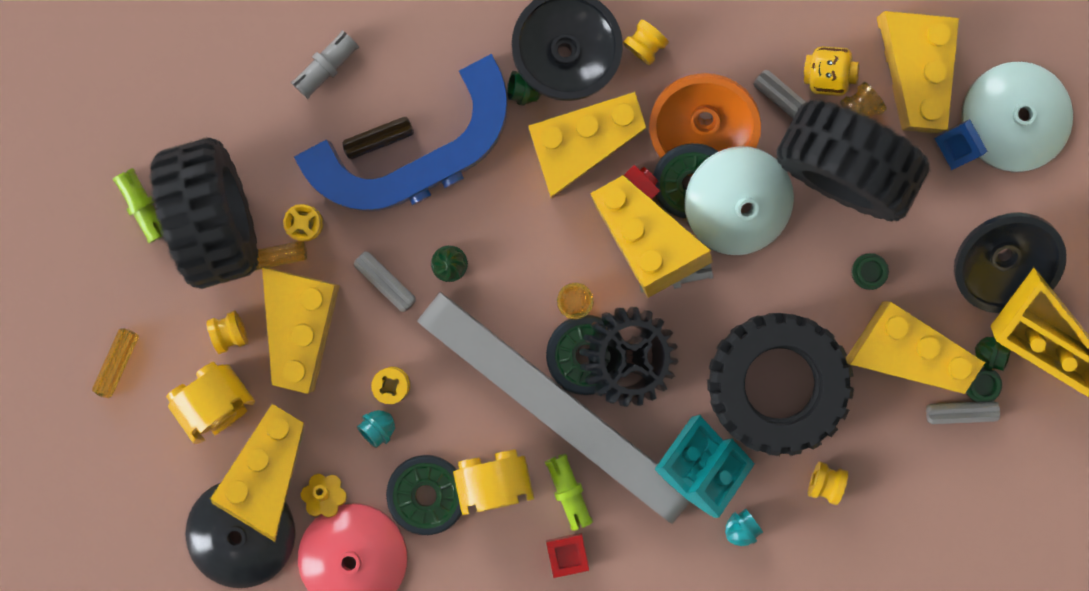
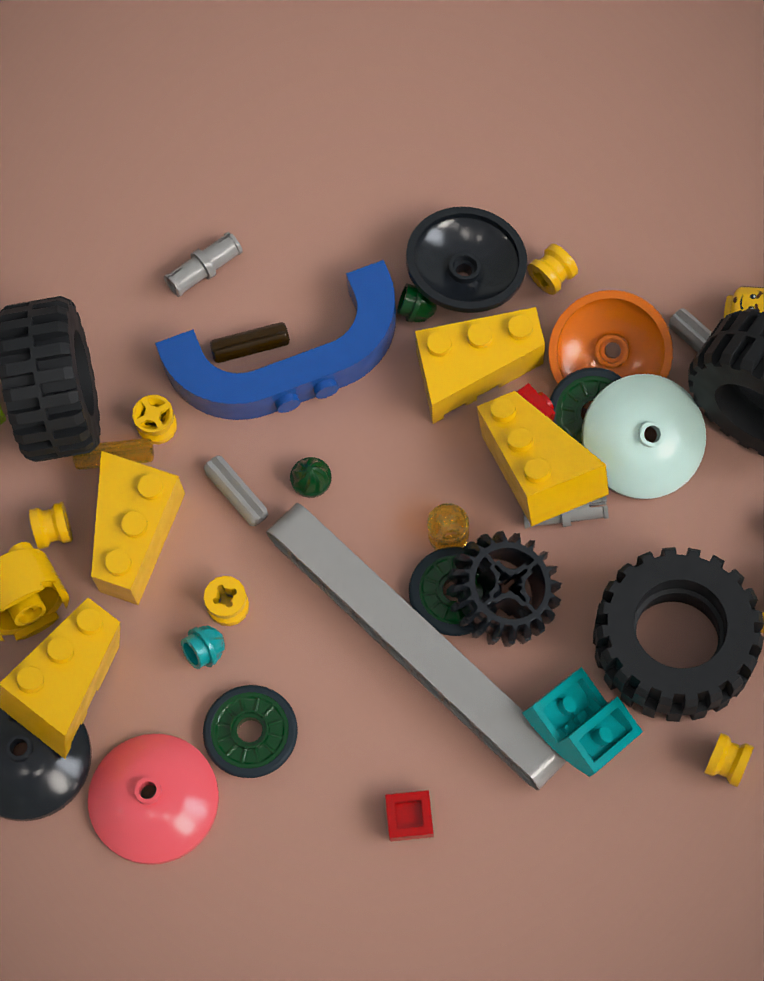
camera: 10 degrees right, 20 degrees down
yellow plant [301,474,347,518] -> none
yellow brick [453,449,534,515] -> none
lime pin [545,454,593,531] -> none
teal plate [725,509,763,546] -> none

